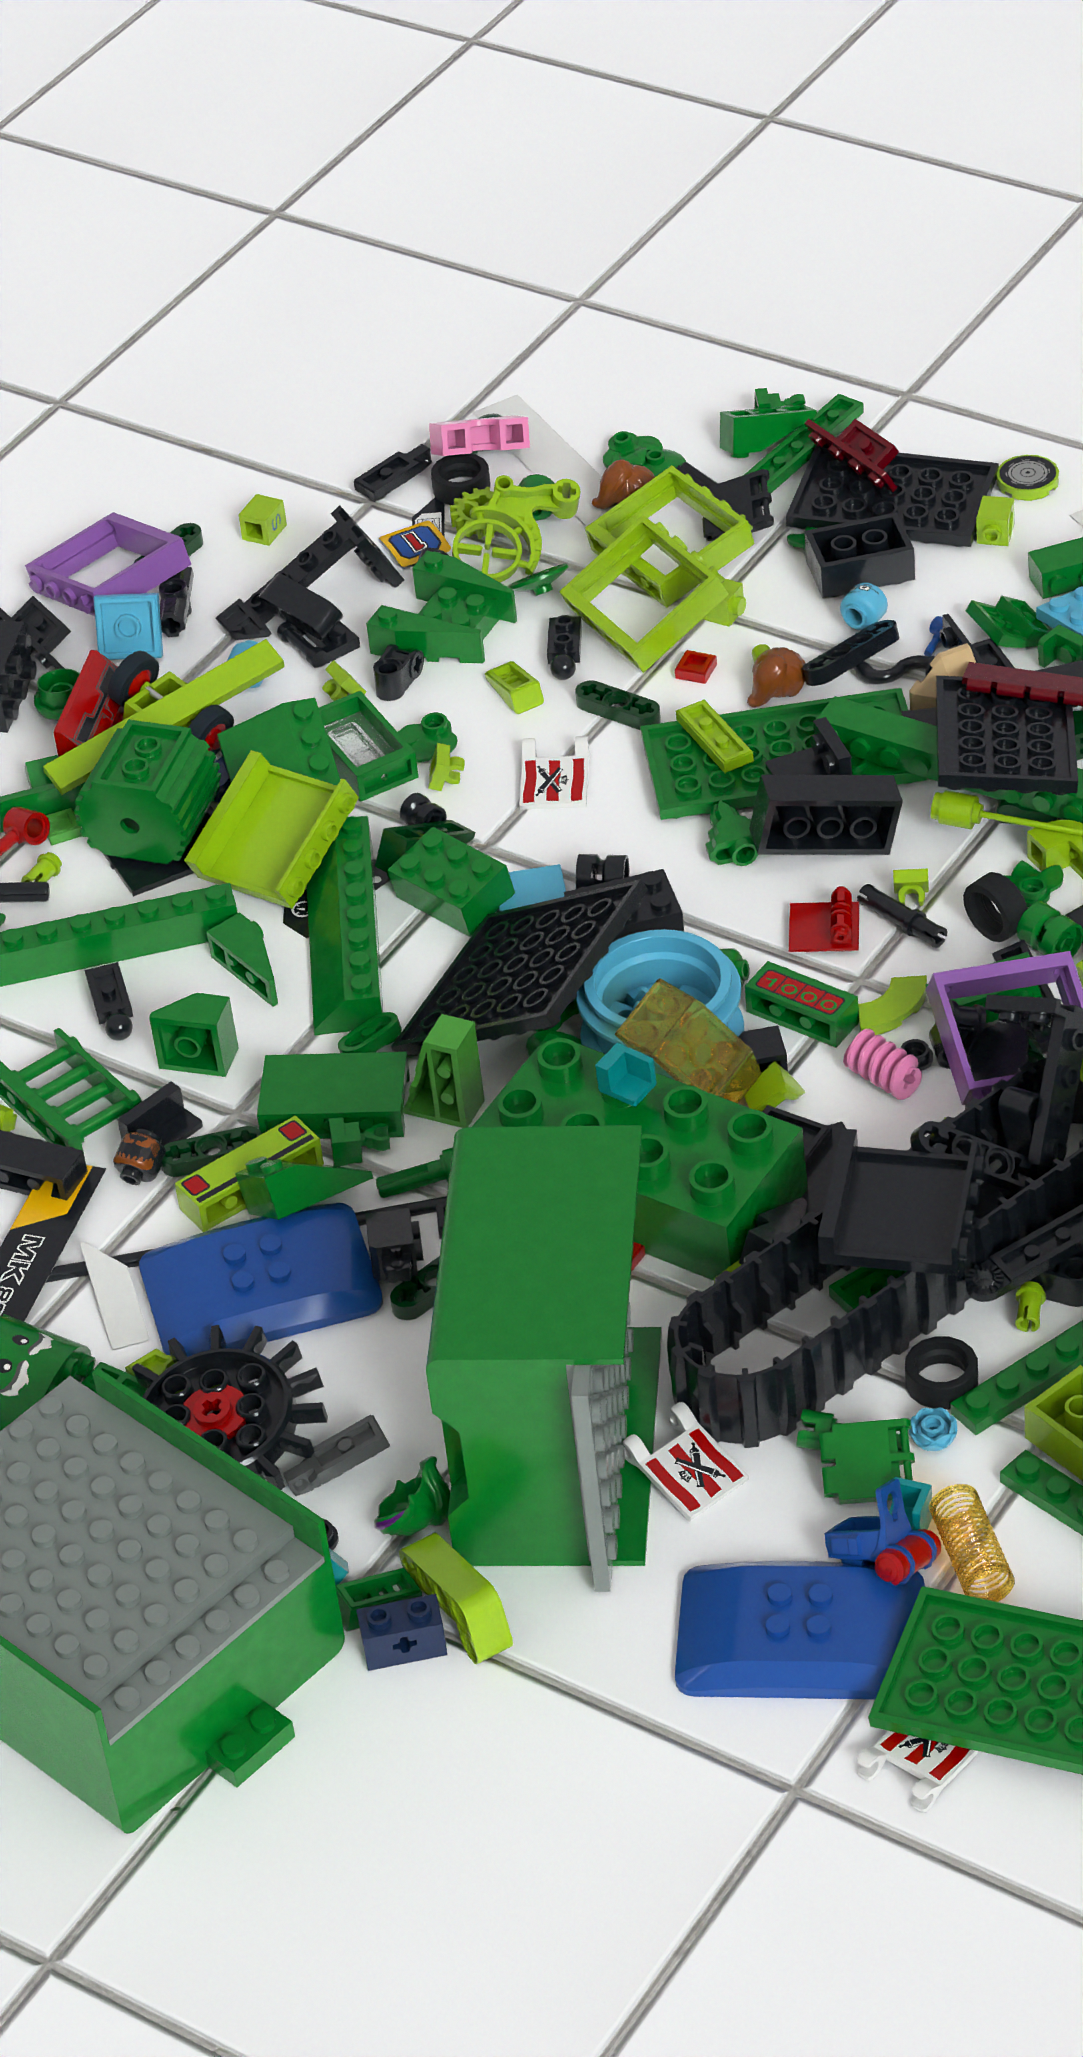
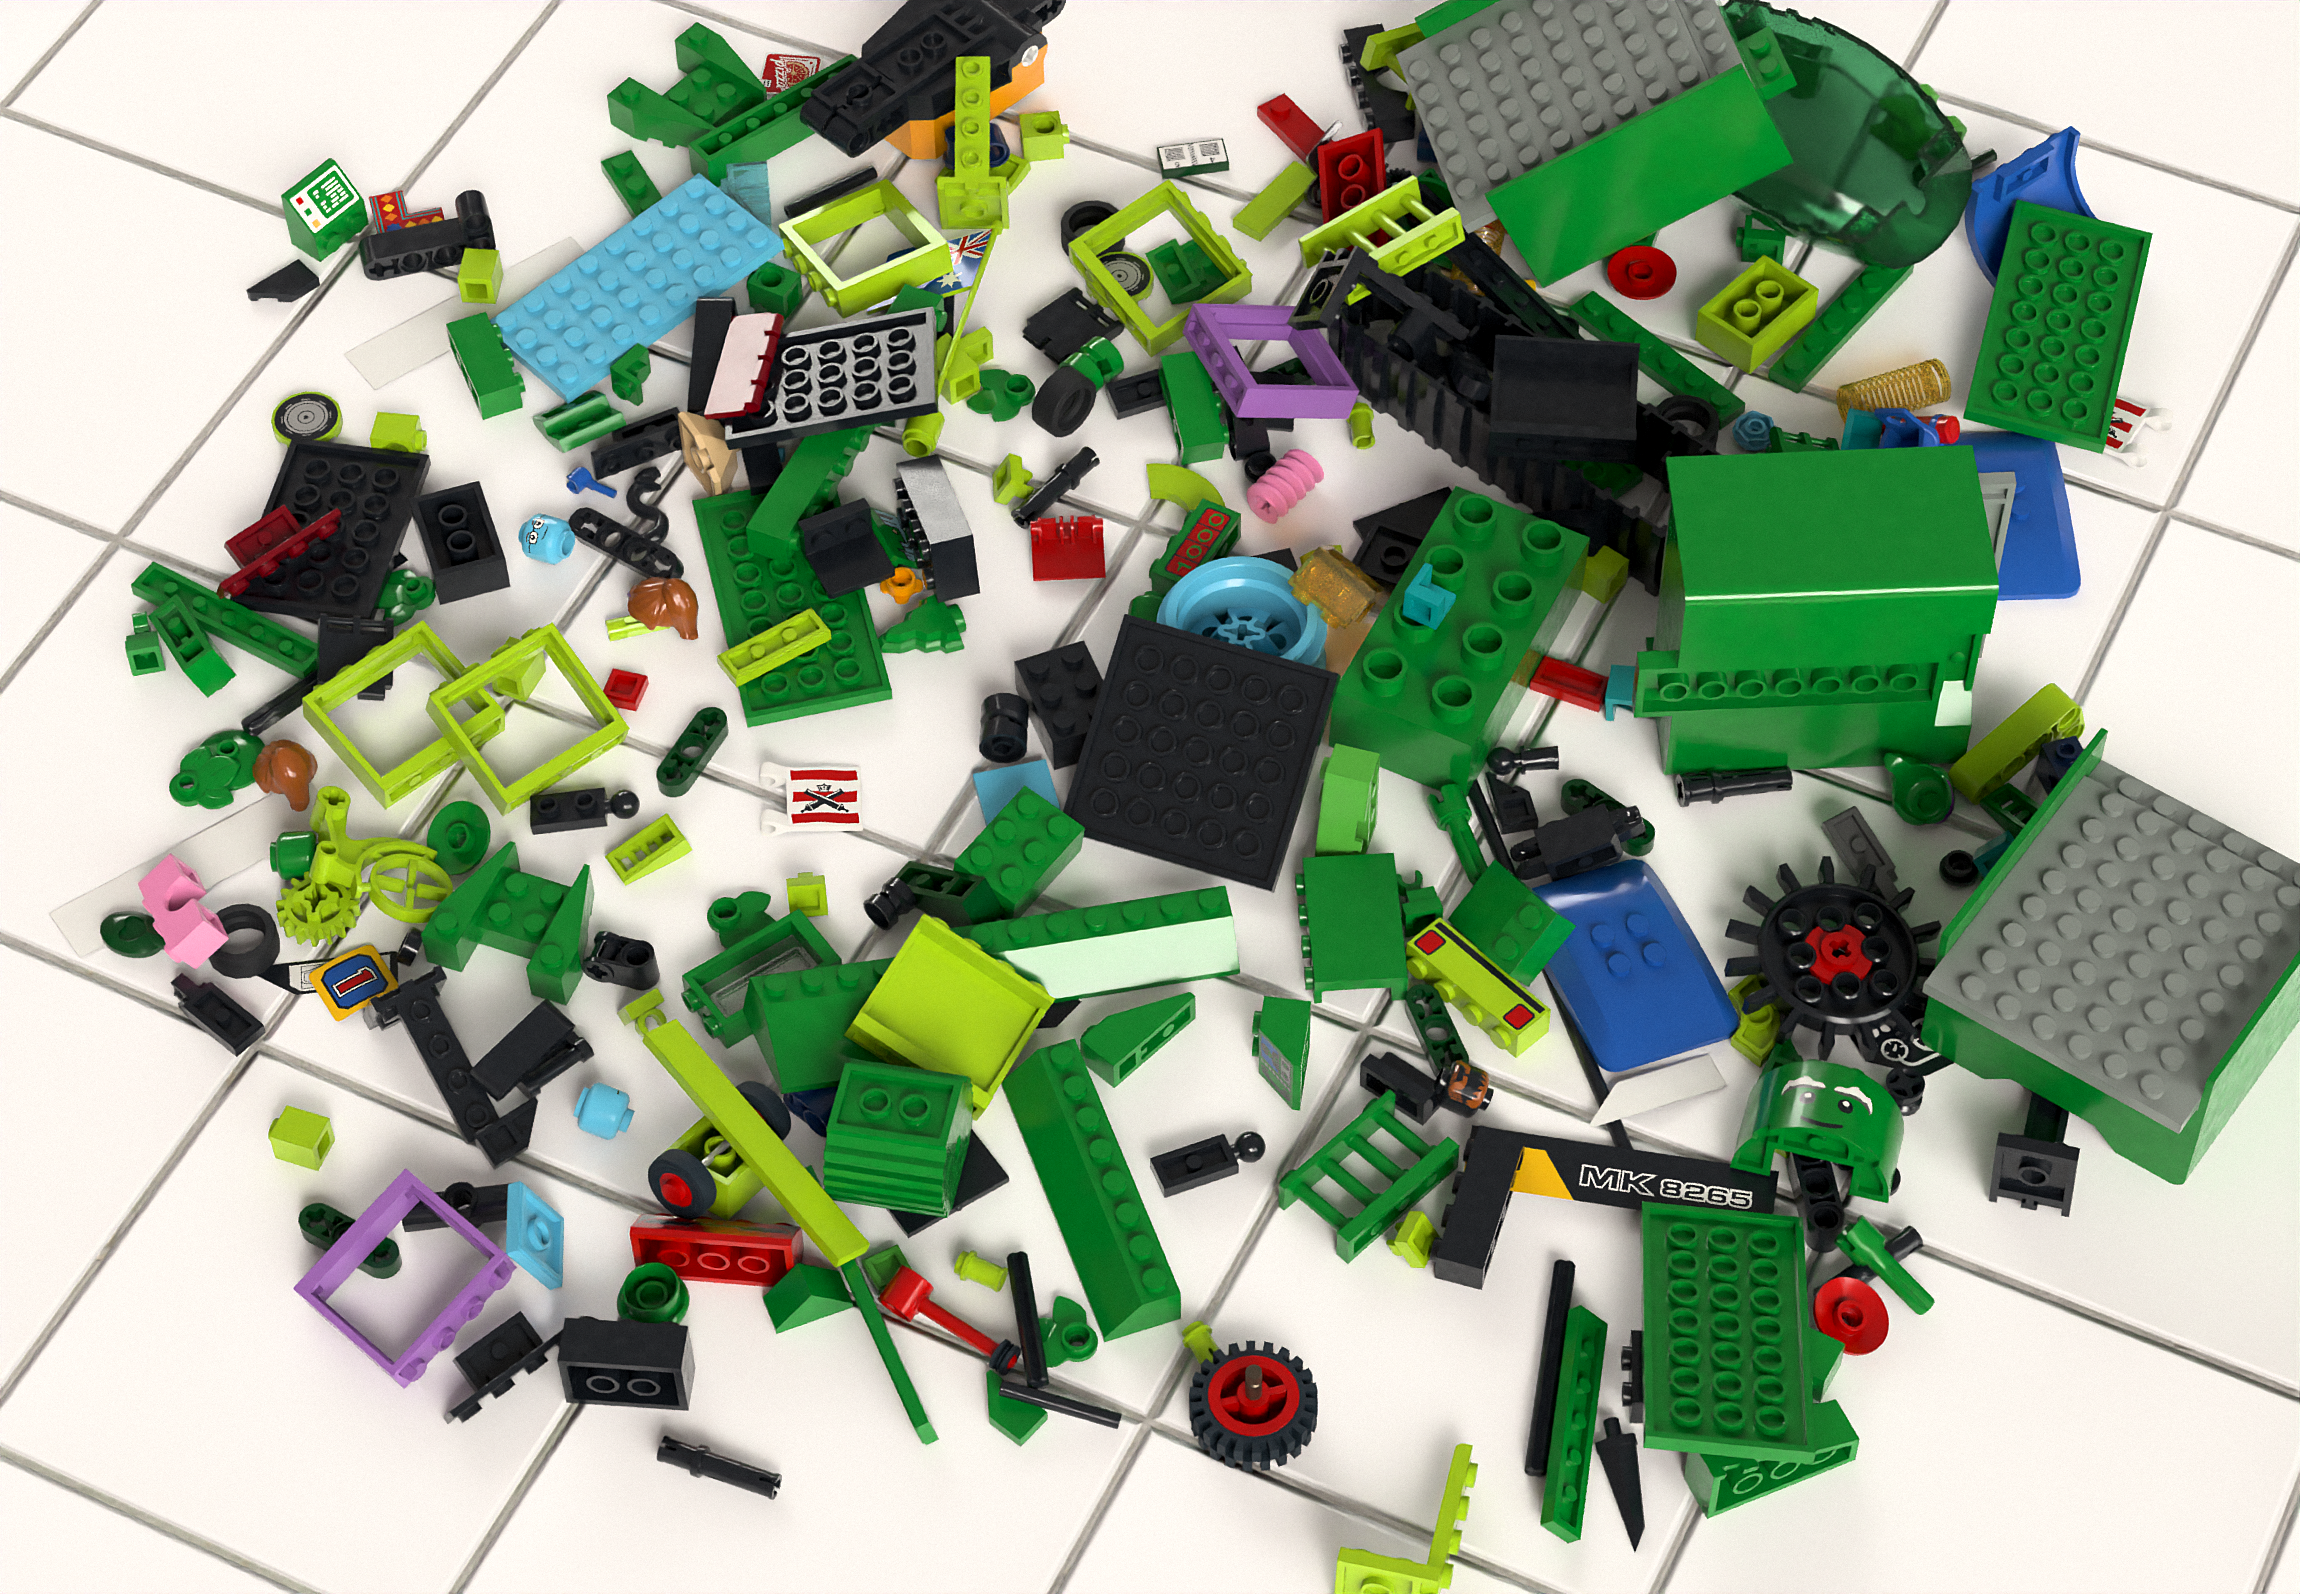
camera: 100 degrees left, 10 degrees up
green plate [338,1012,402,1053] -> none

